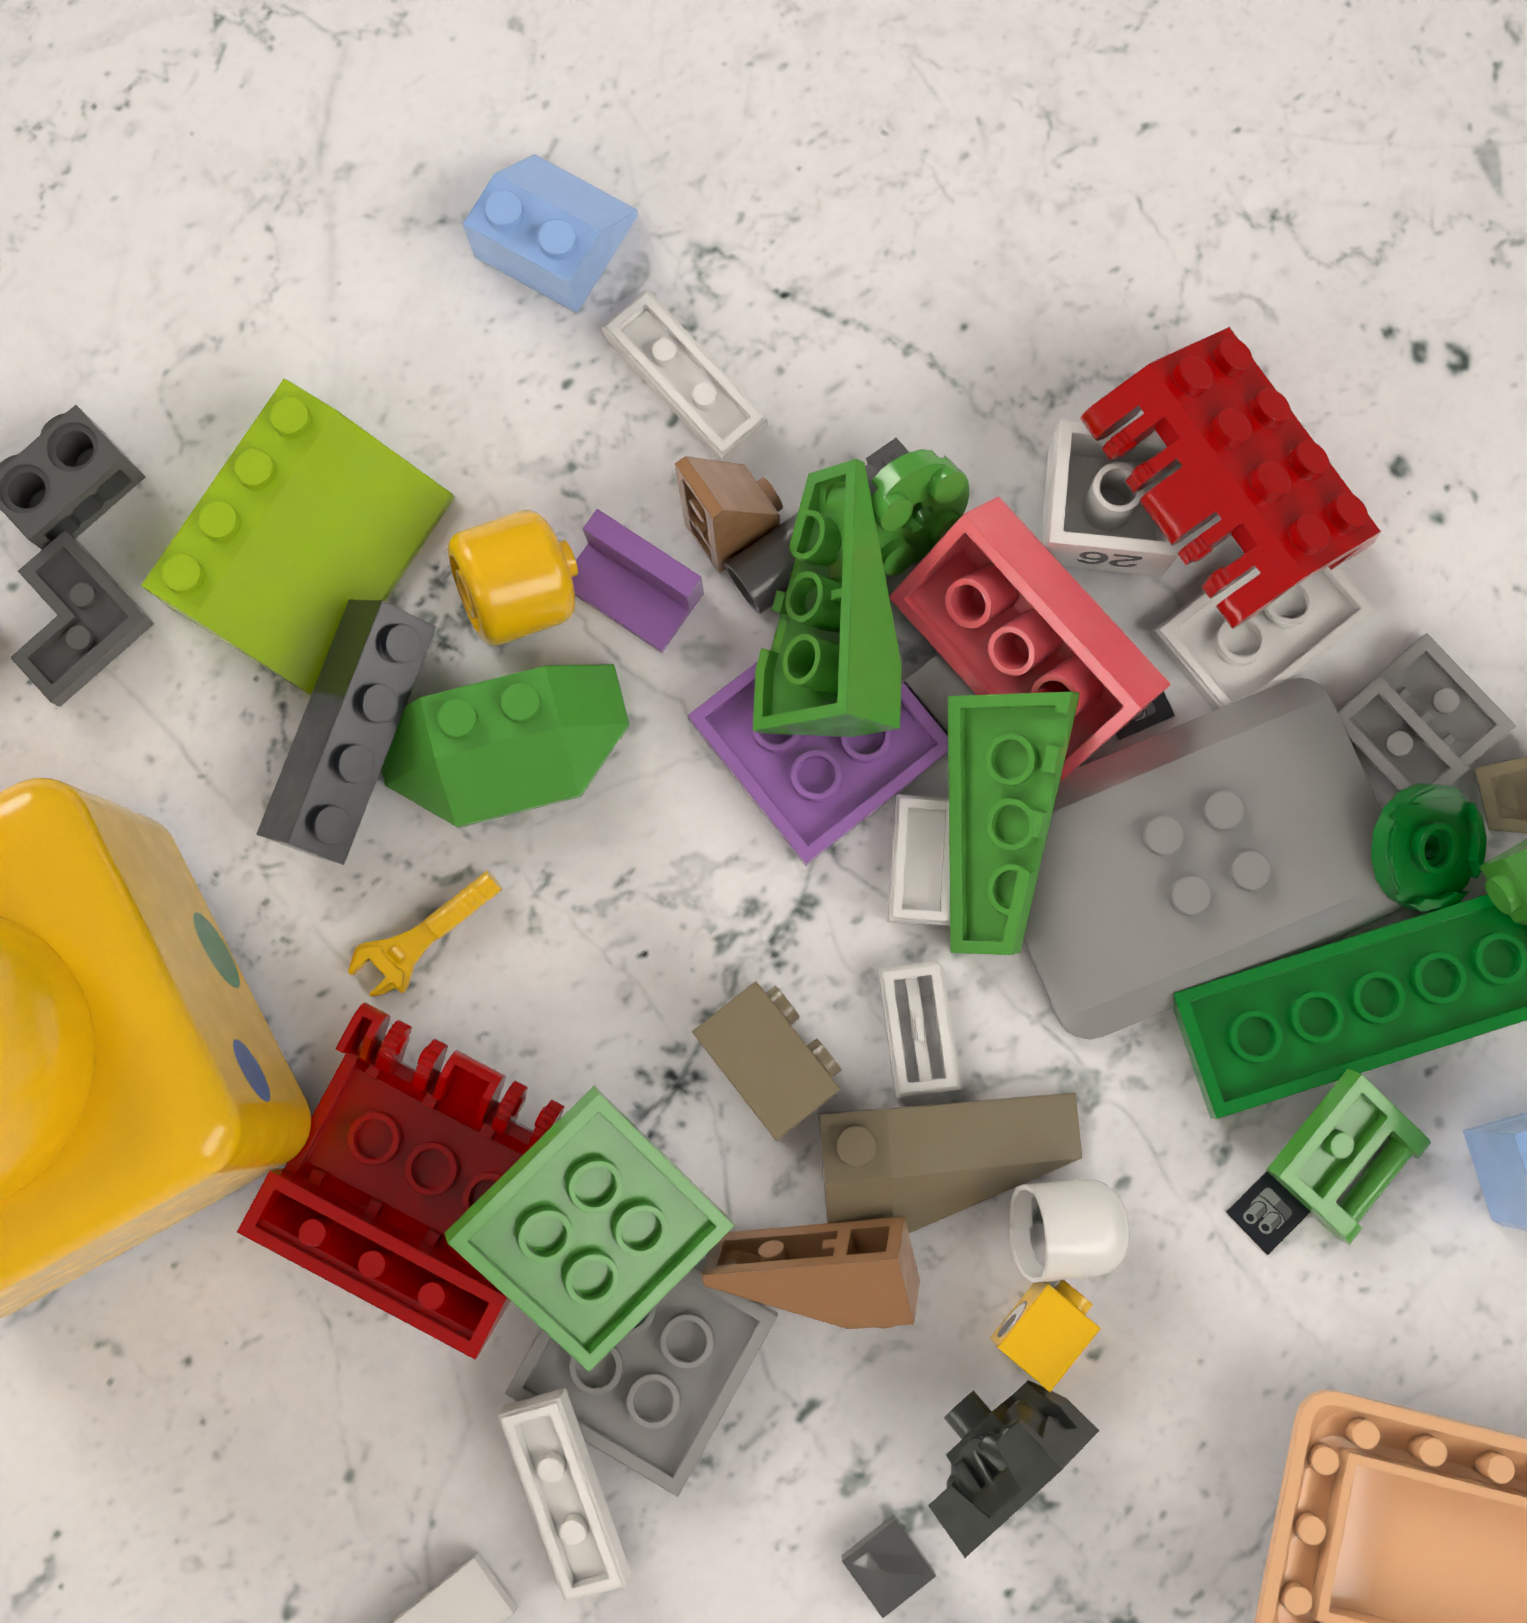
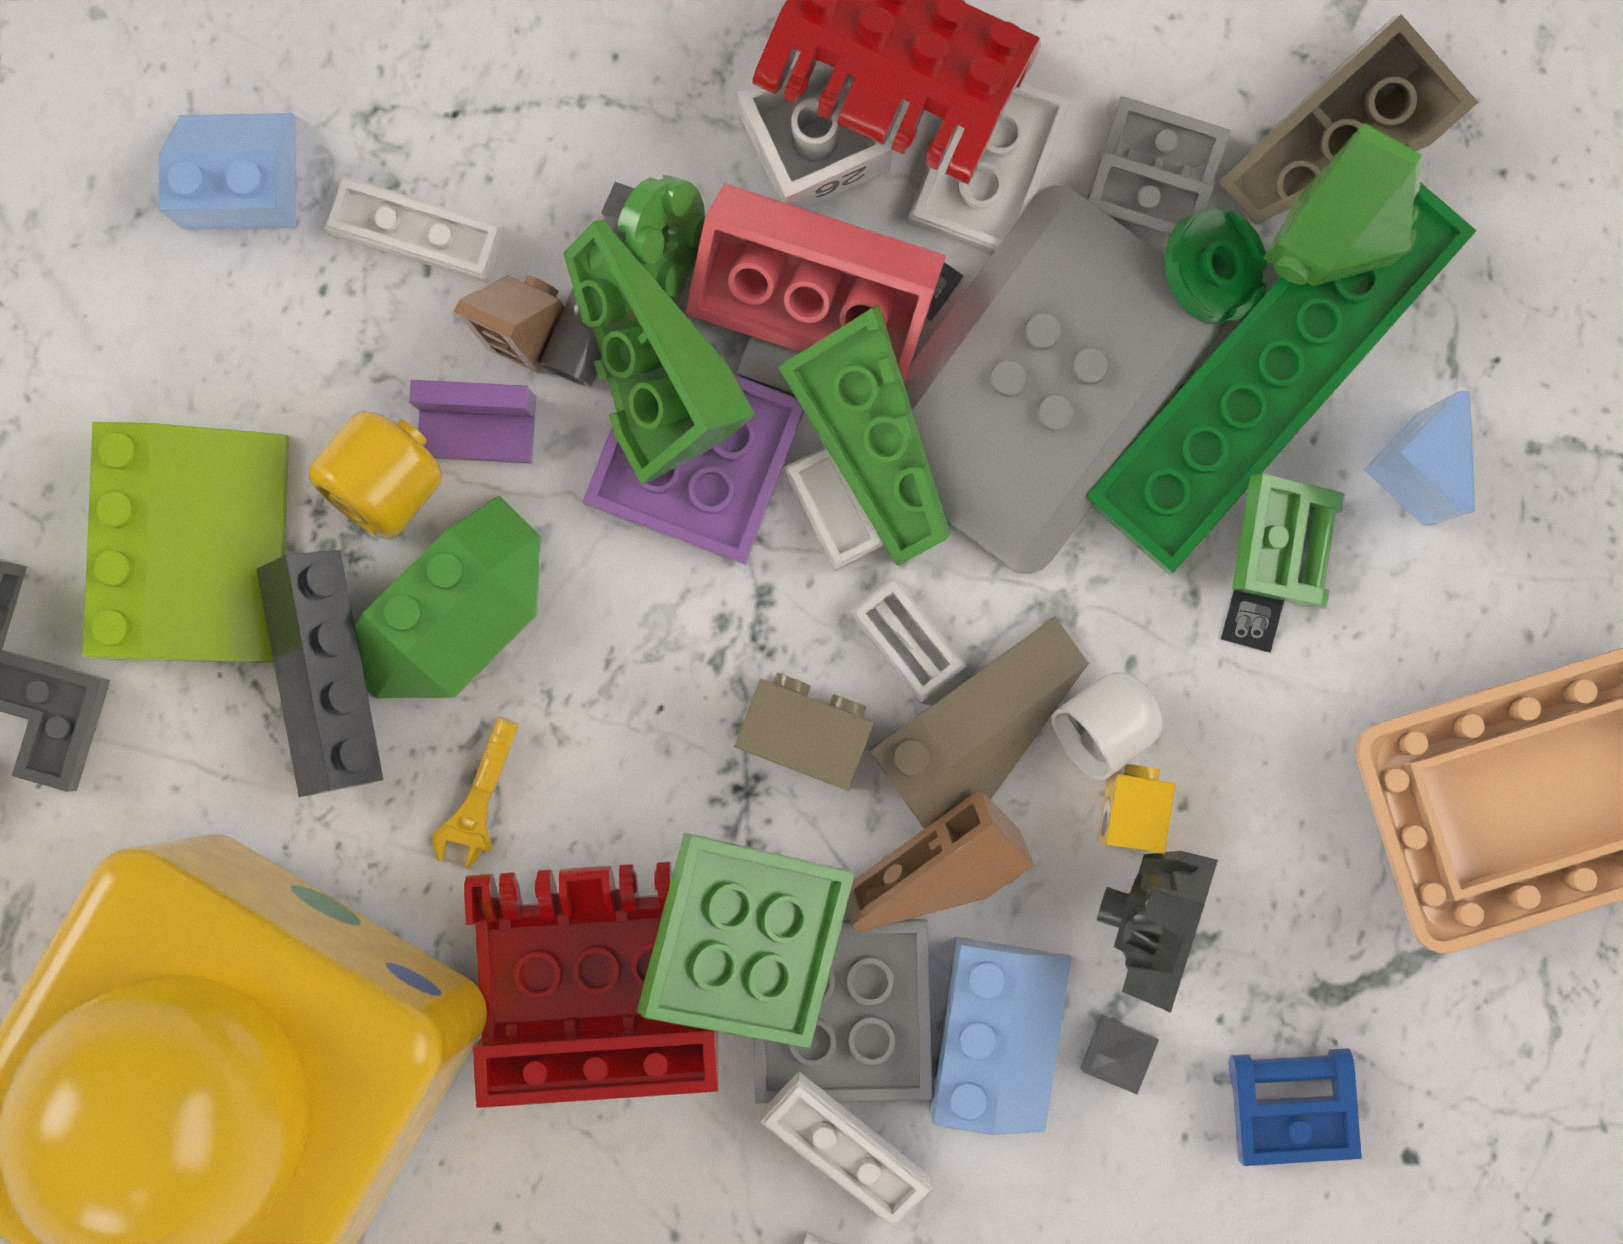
camera: 30 degrees left, 5 degrees up
none -> light blue slope [929,937,1072,1135]

